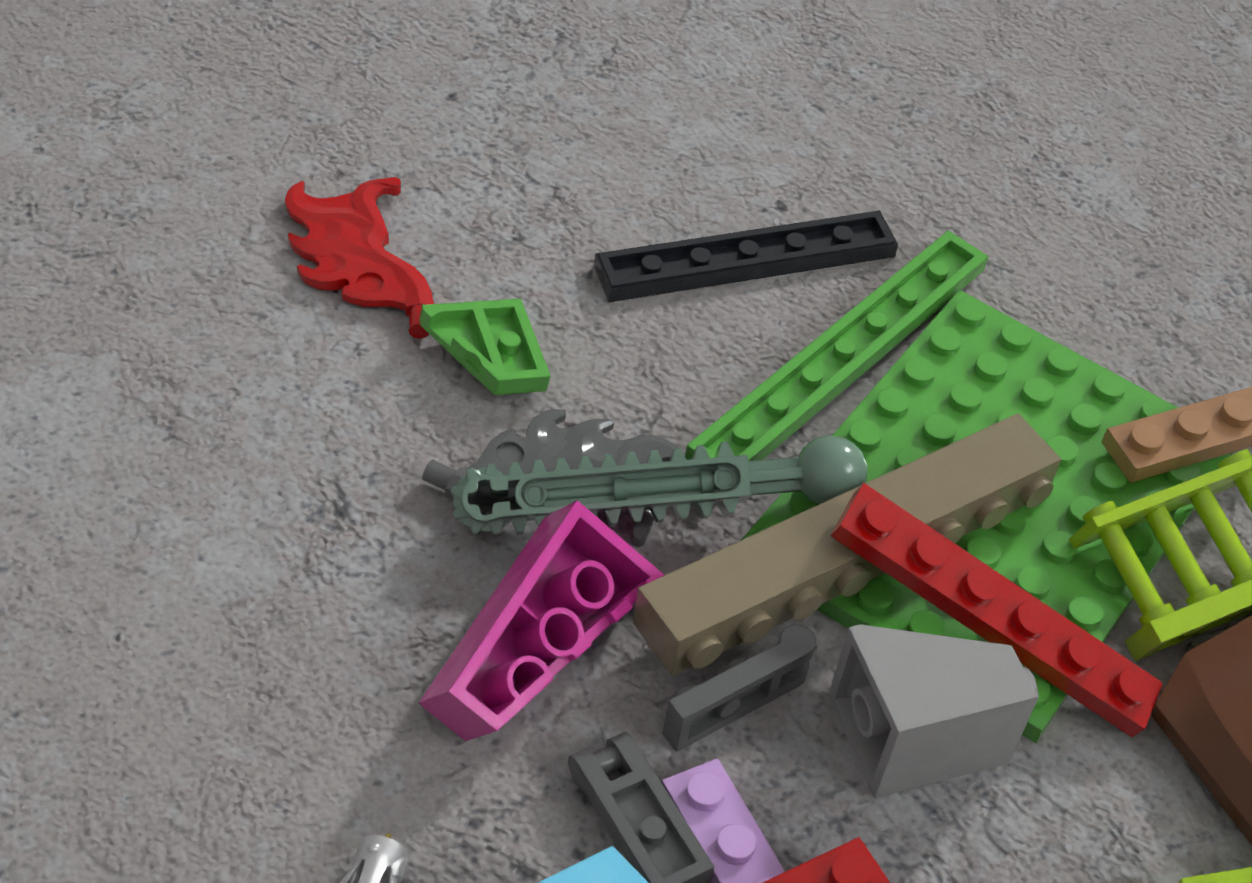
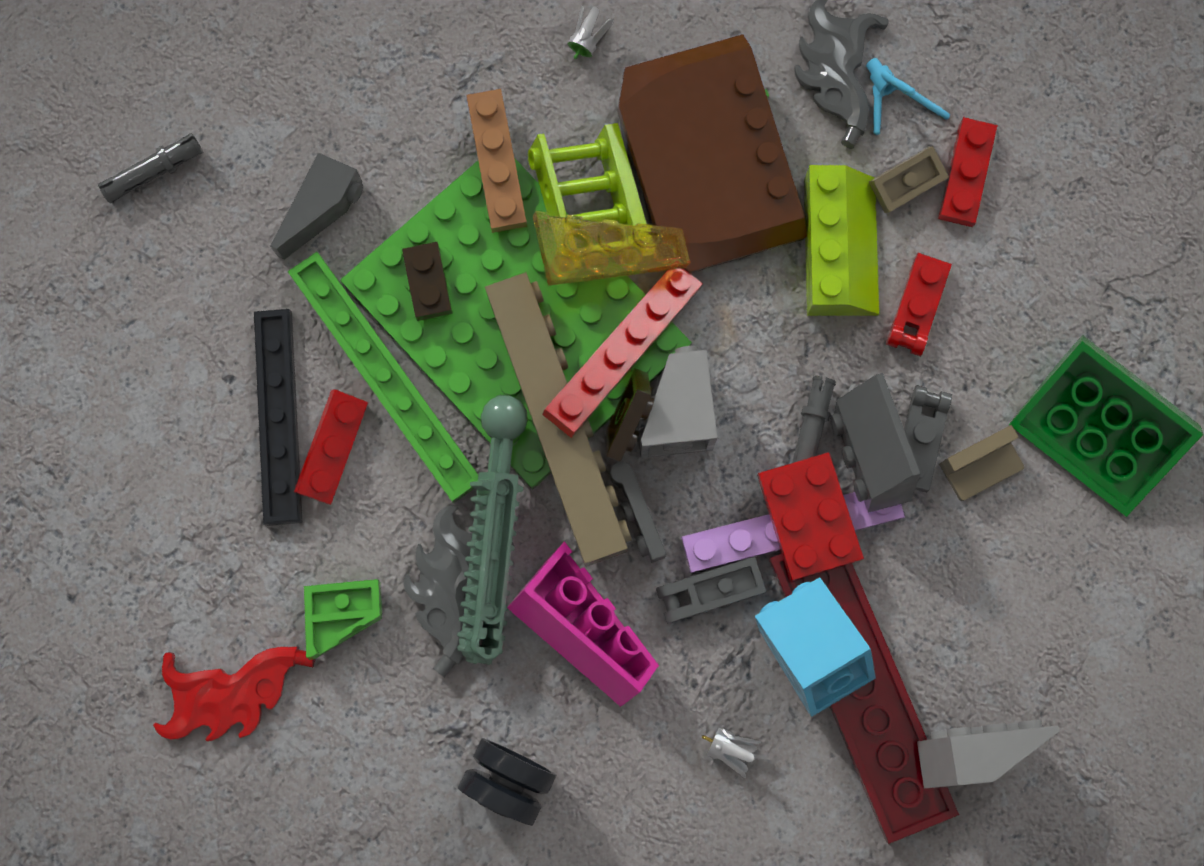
camera: 70 degrees left, 30 degrees up
none -> dark grey pin [98,133,204,204]
none -> dark grey slope [270,153,363,259]
none -> red plate [294,389,368,505]
none -> dark brown plate [402,242,453,321]
none -> black wheel [458,738,557,826]
none -> clear yellow wing [533,211,691,286]
none -> dark brown plate [605,368,654,462]

